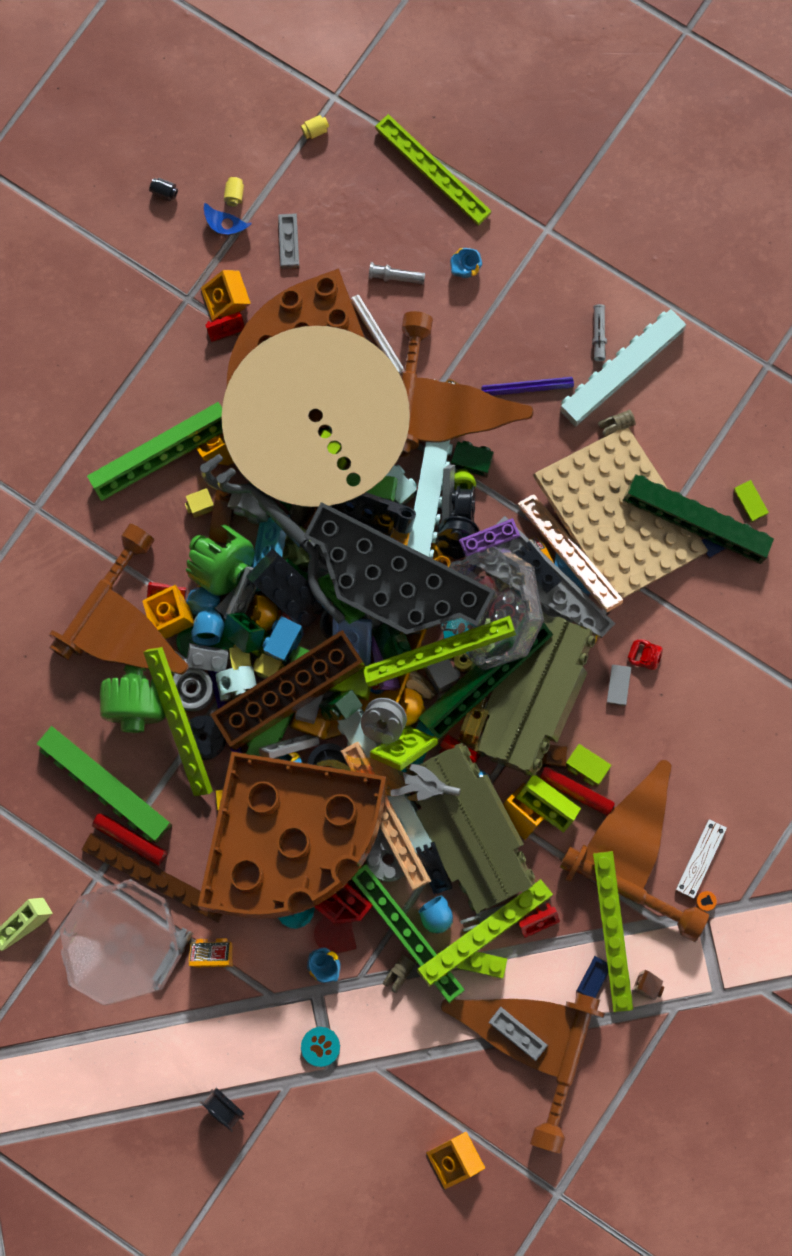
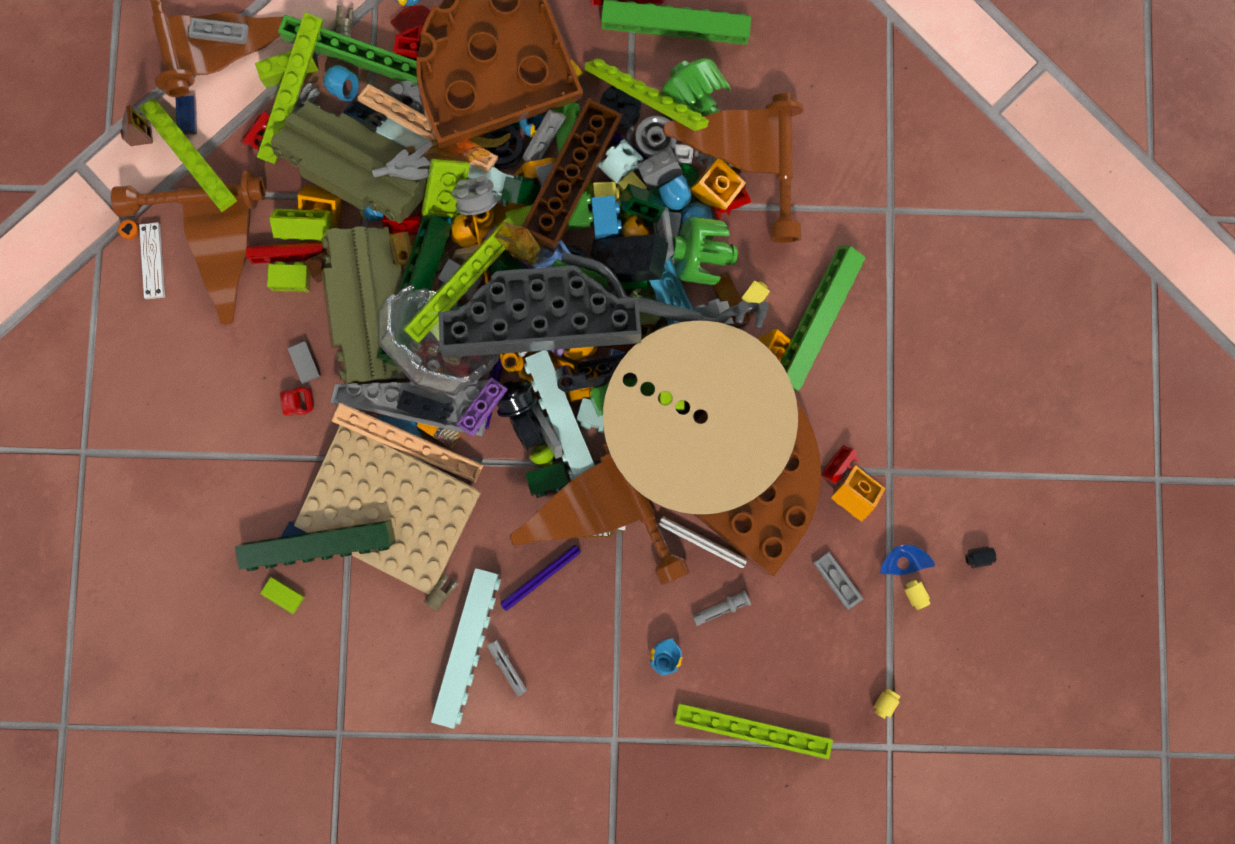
camera: 140 degrees right, 5 degrees up
none -> clear yellow torso [494,222,541,265]

